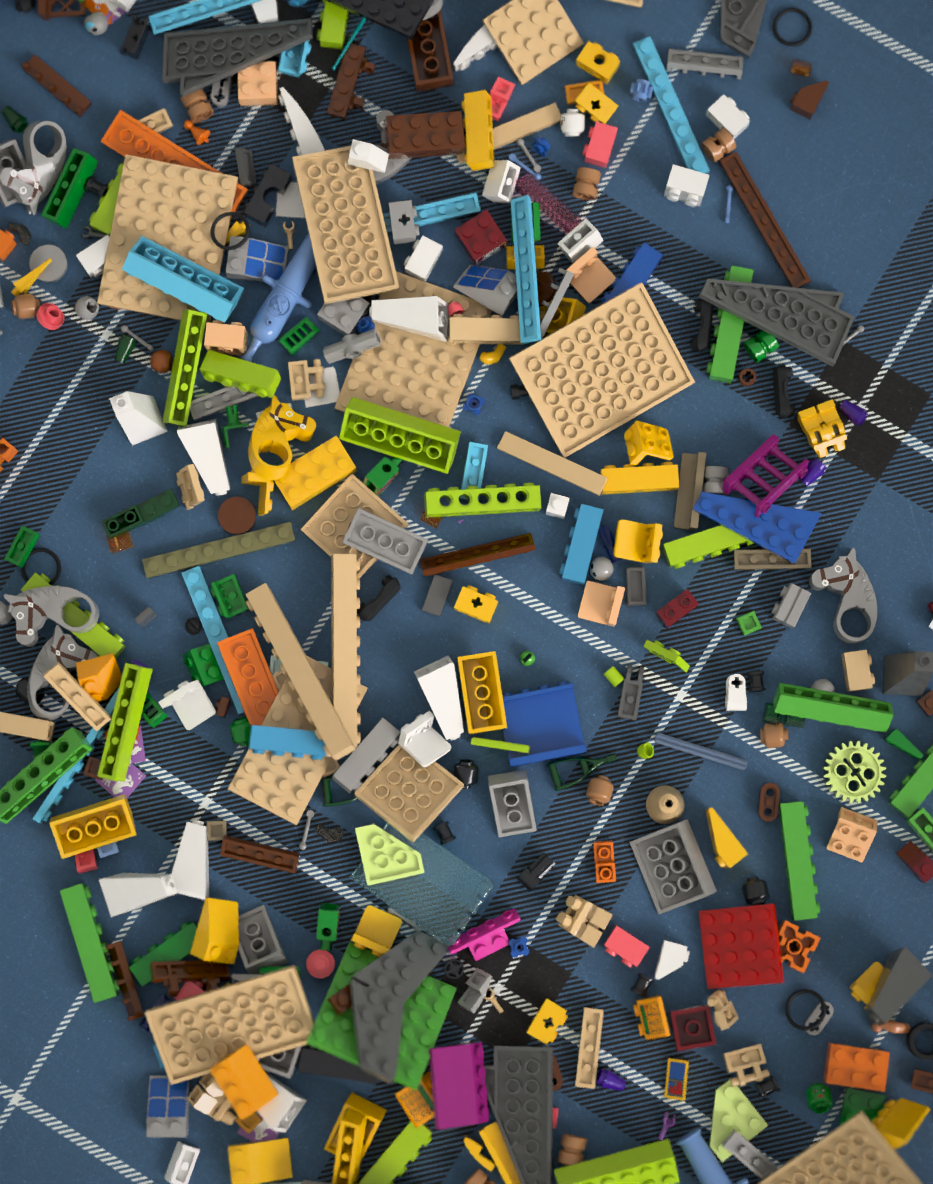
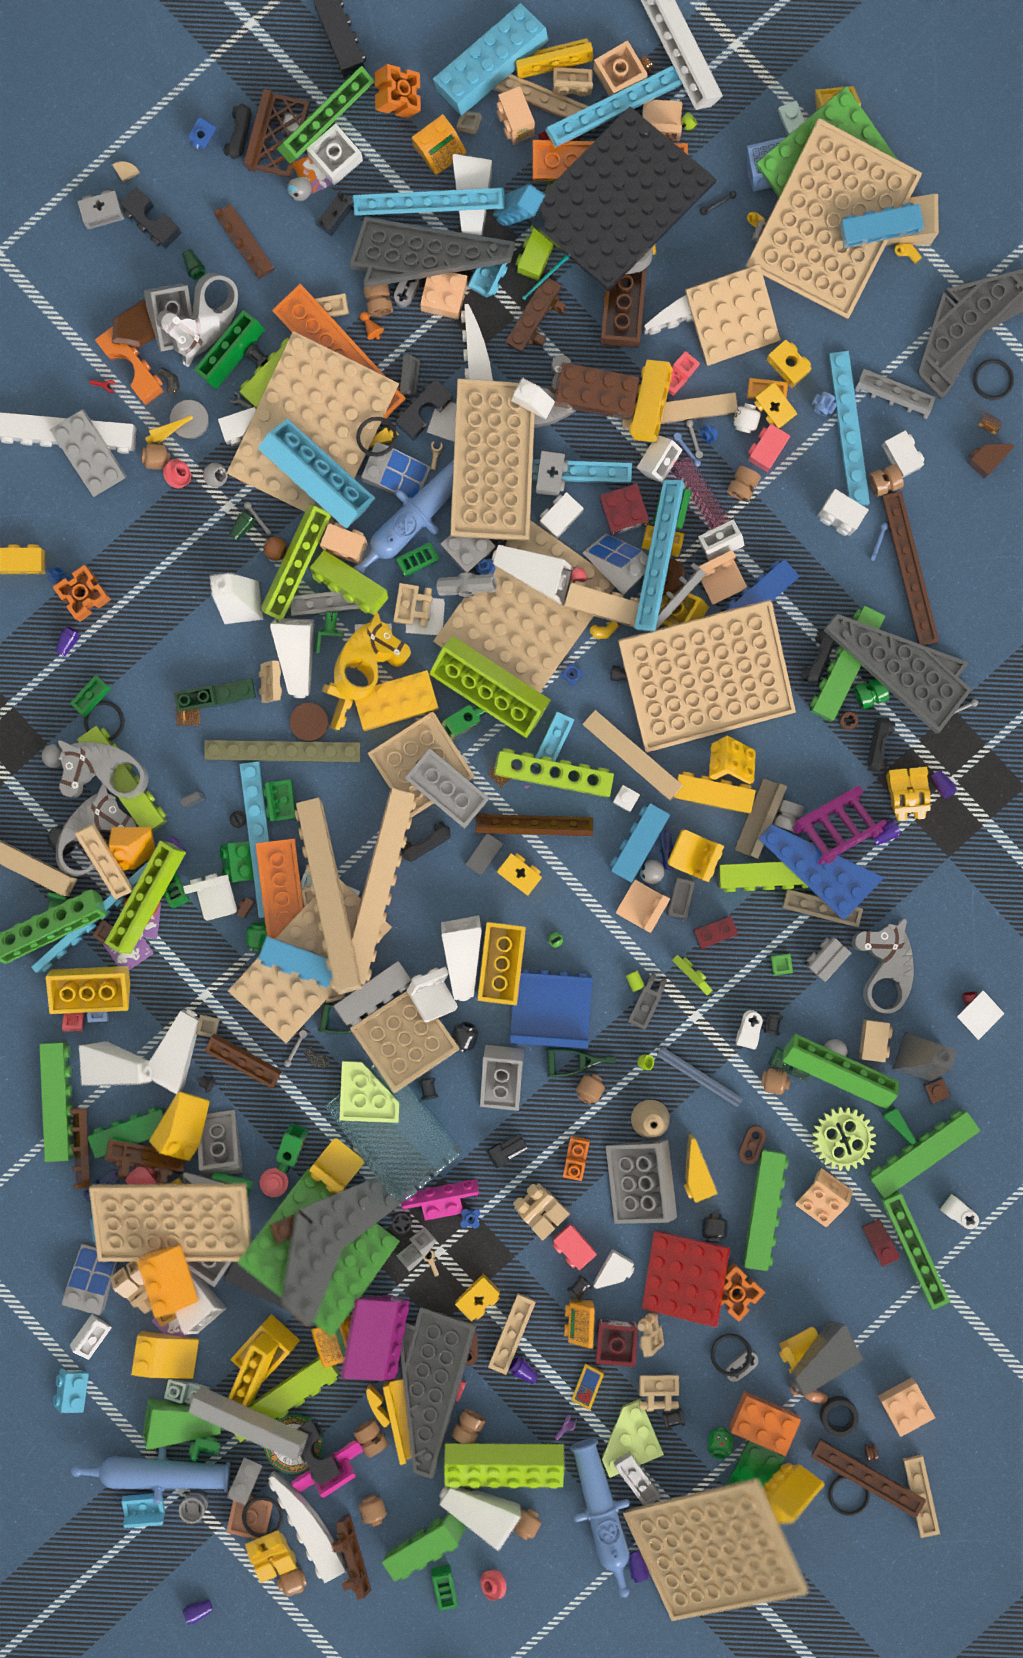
camera: 15 degrees right, 5 degrees up
lime tile [471,737,531,753] -> none
none -> black piece [199,1076,215,1093]

